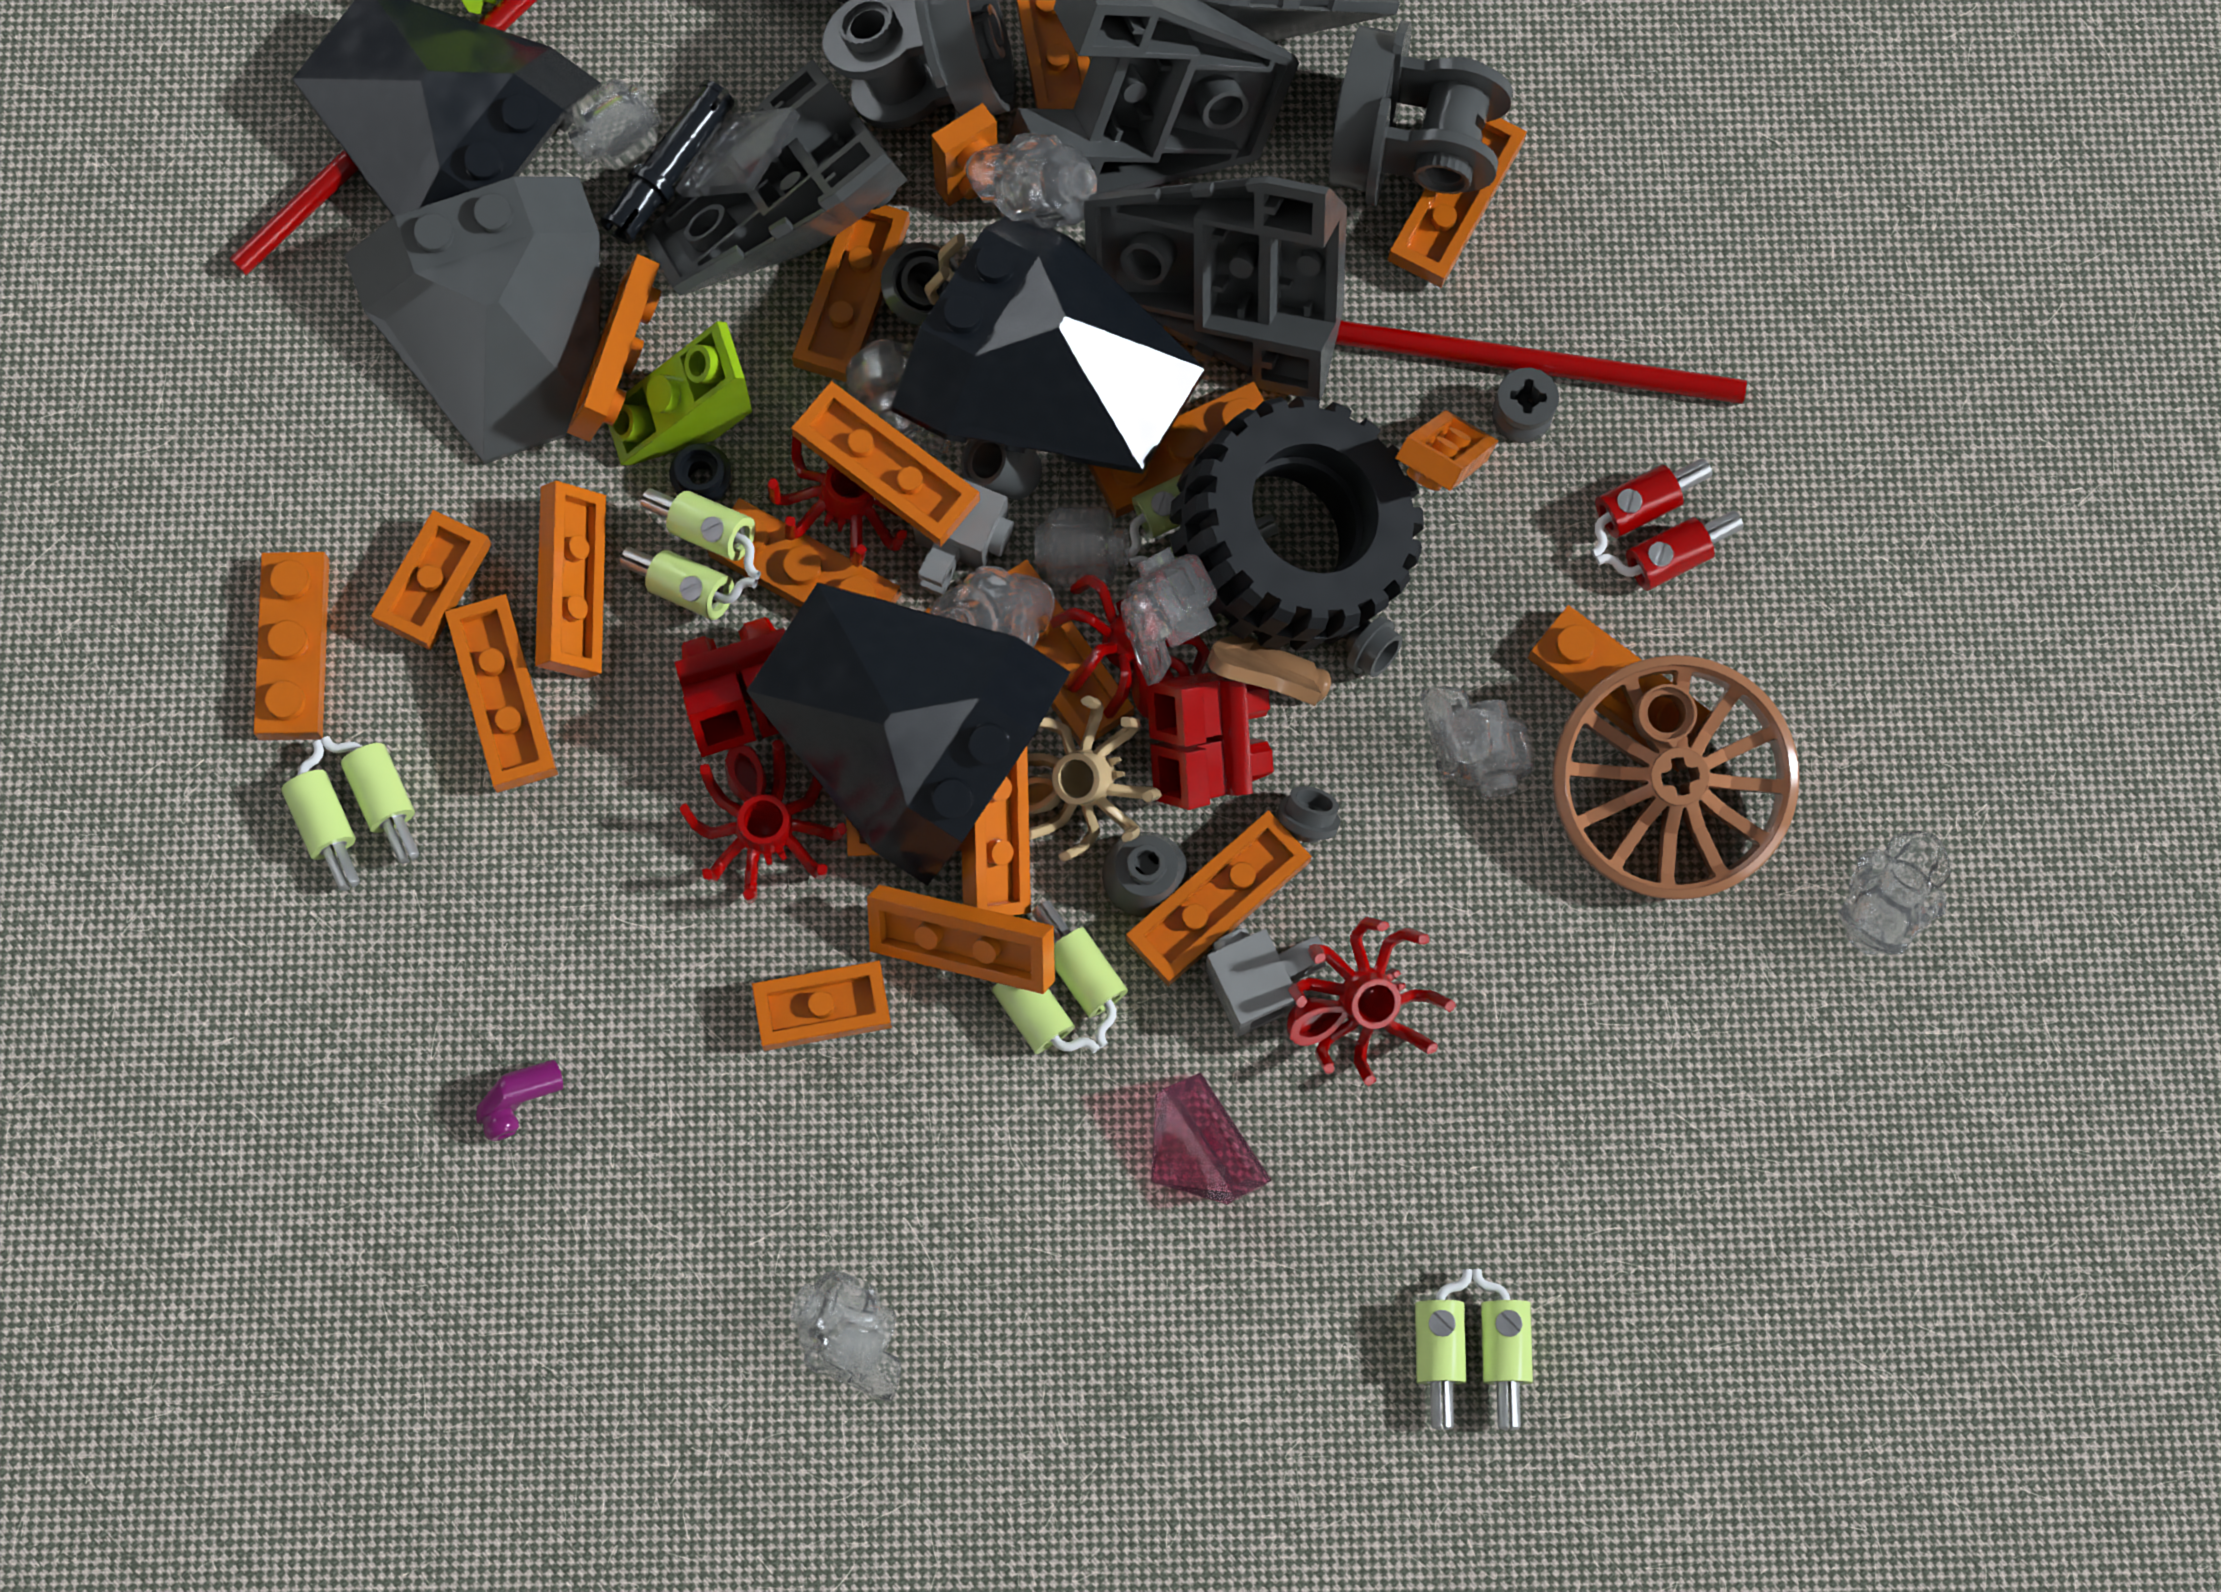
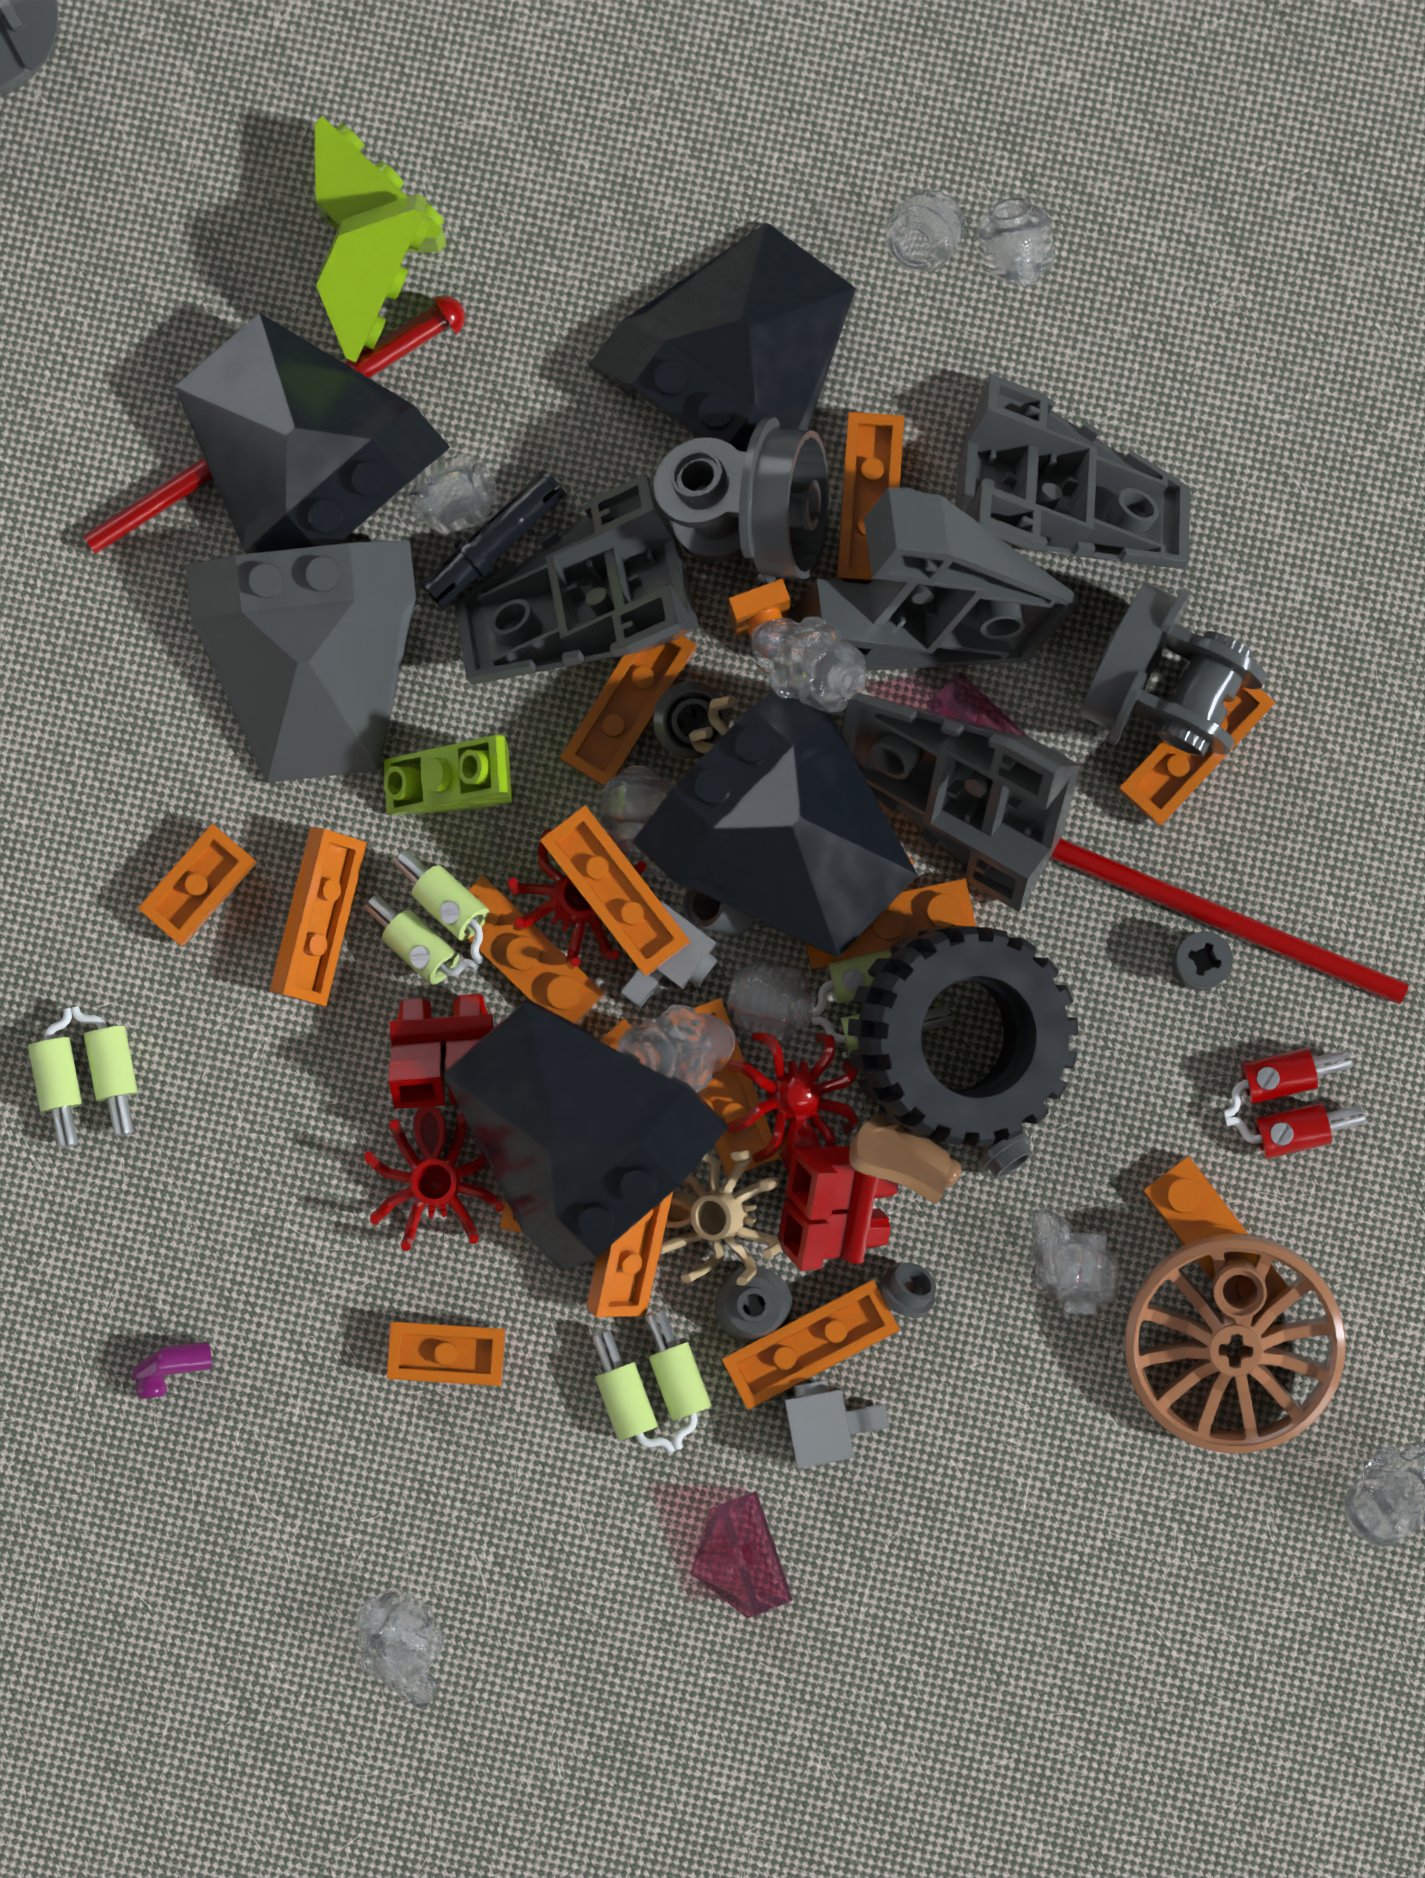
camera: 20 degrees right, 10 degrees up
orange plate [254,552,329,741] -> none
orange plate [445,594,558,793] -> none
orange plate [567,254,662,442] -> none
black plate [669,443,732,502] -> none
clear piece [675,108,800,198] -> none
orange plate [867,884,1055,994] -> none
clear head [1121,547,1217,686] -> none
red animal [1287,917,1456,1086] -> none
orange plate [1395,410,1499,491] -> none
yellowish green piece [1415,1269,1533,1431] -> none

